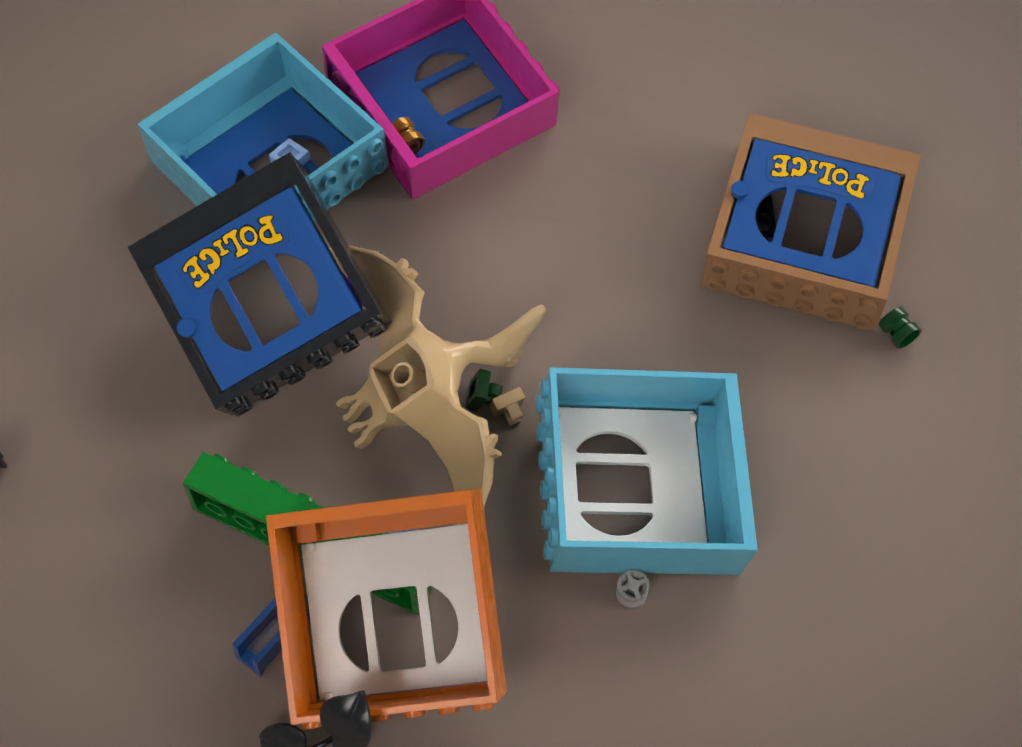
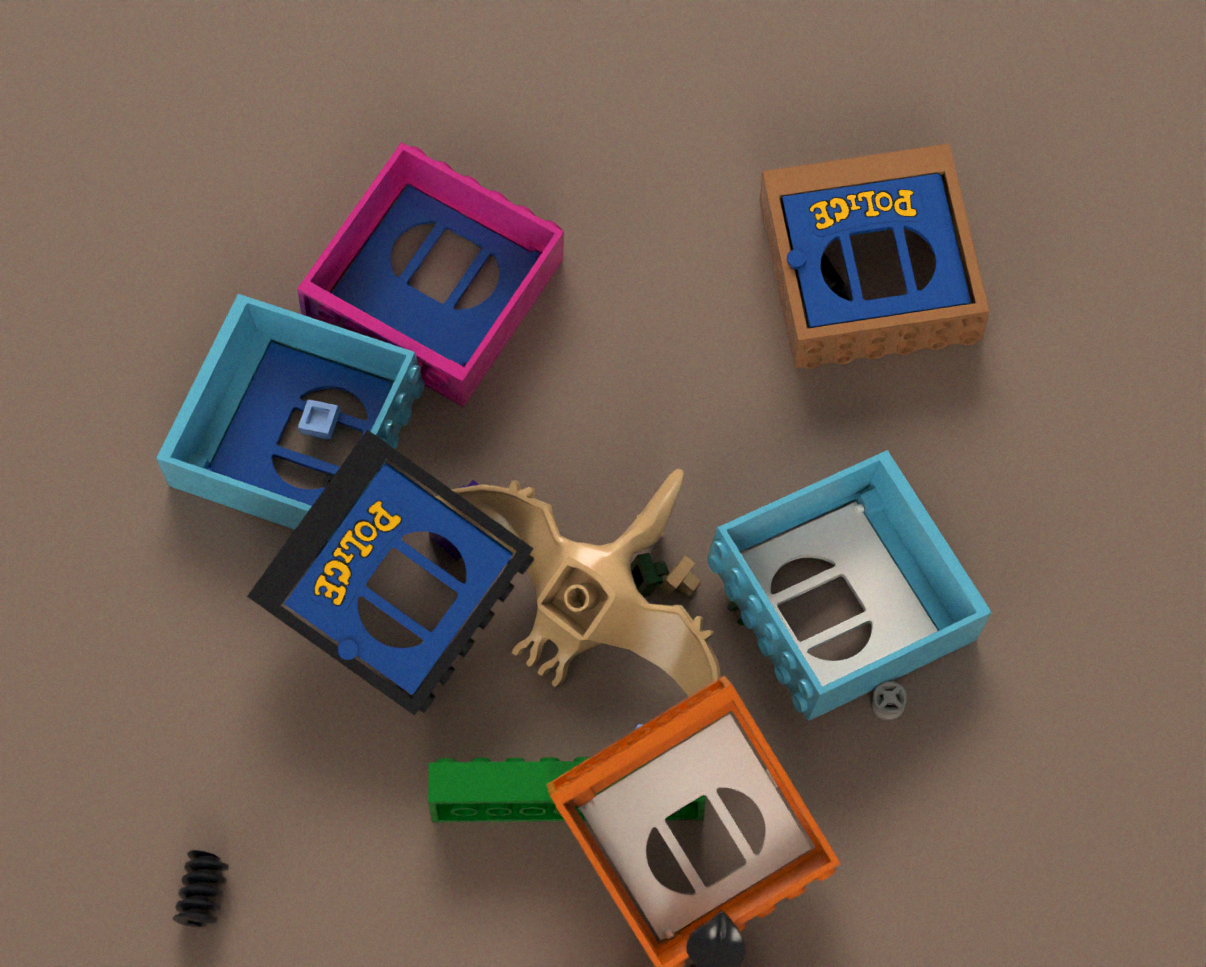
camera: 25 degrees left, 5 degrees up
blue window [232,595,310,677] -> none
pearl gold wheel [392,117,425,155] -> none
dark green wheel [878,307,922,349] -> none

